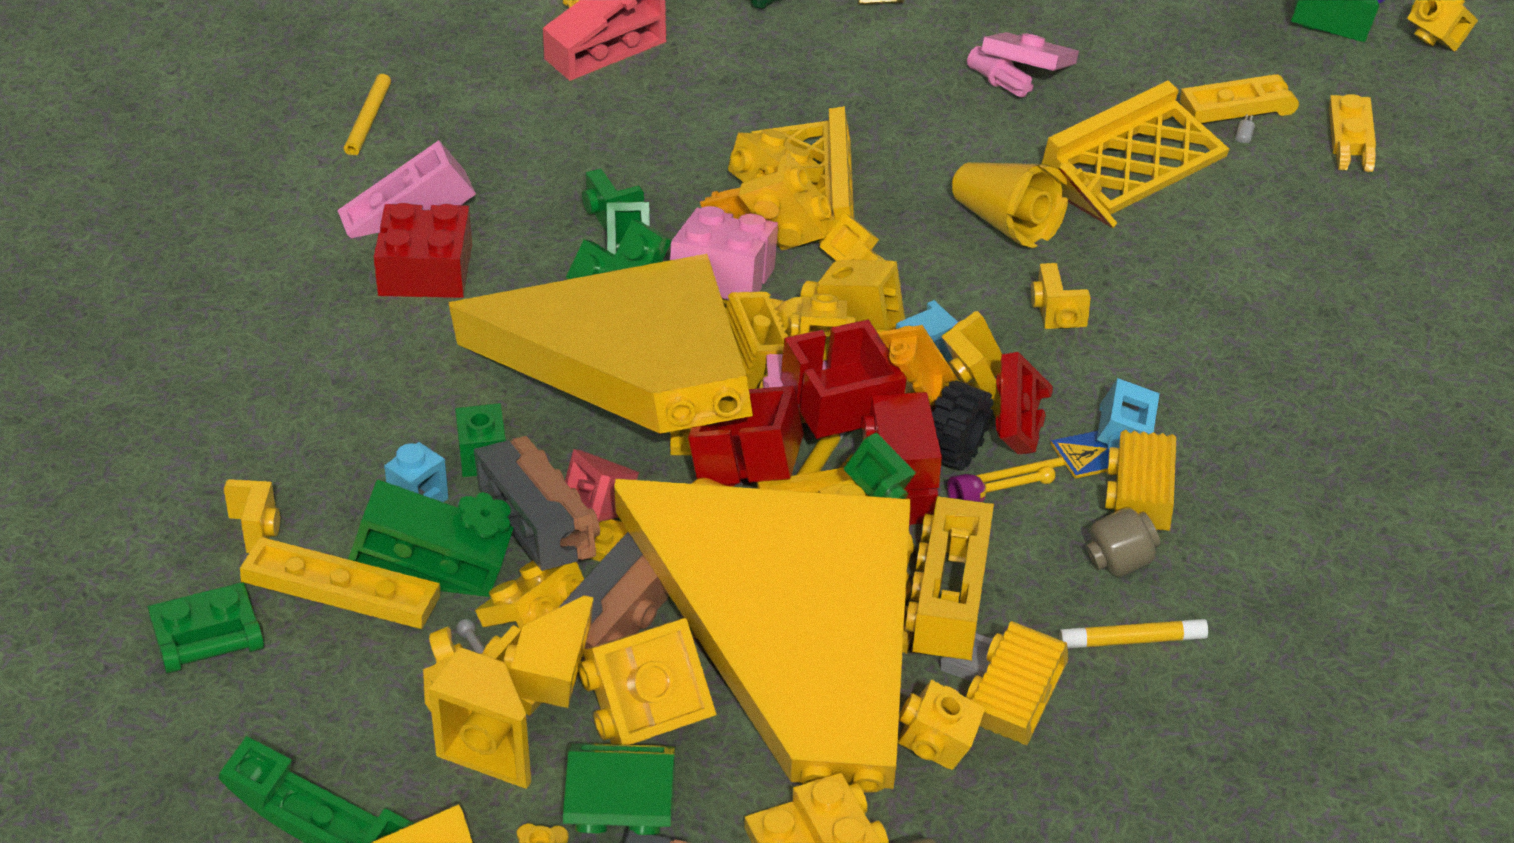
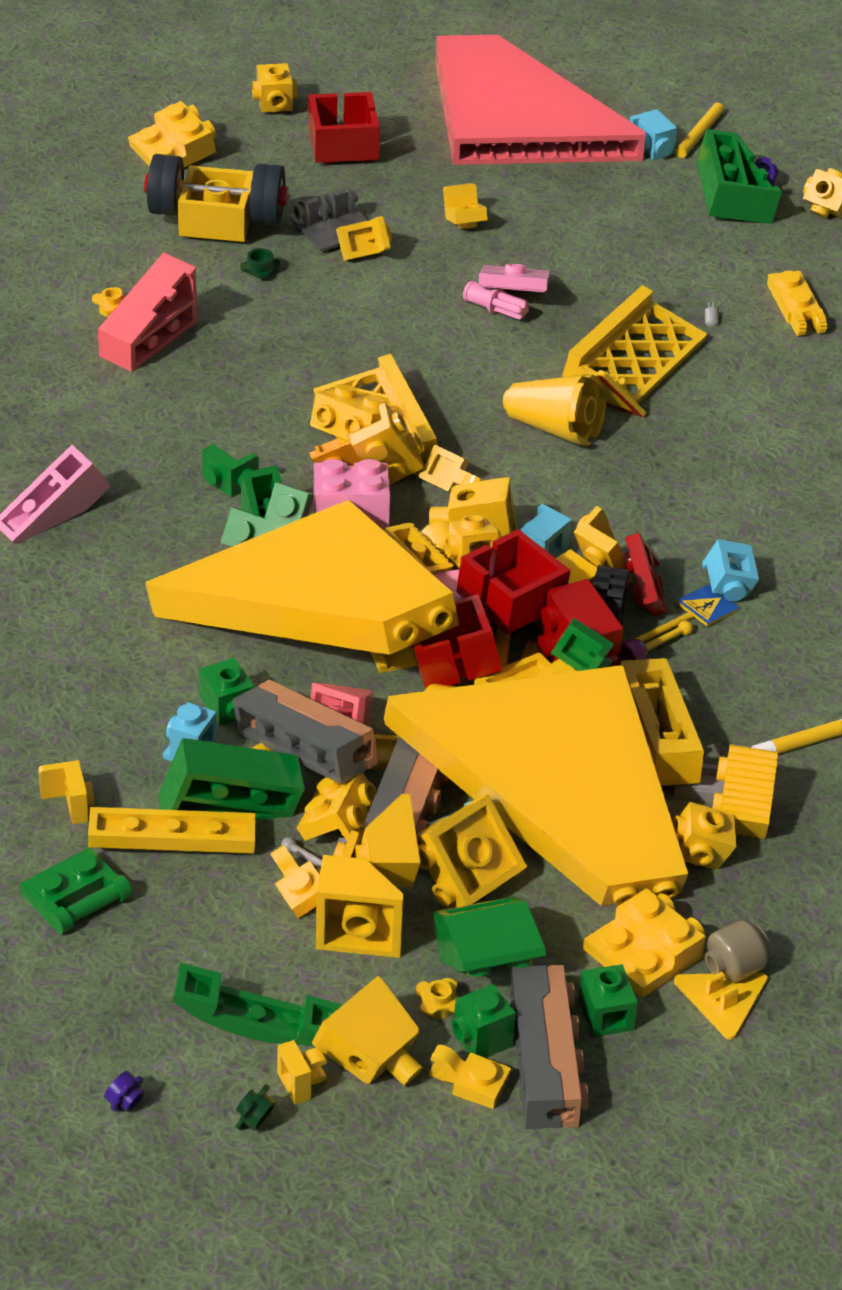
camera: 20 degrees left, 0 degrees up
red piece [374,203,472,298] -> none
green plant [458,492,511,538] -> none
light orange hinge [879,325,956,407] -> none
yellow bracket [1031,263,1091,329] -> none
dark tan head [1085,507,1161,578] -> none
yellow brick [1105,429,1176,531] -> none
yellow plate [1180,74,1299,123] -> none

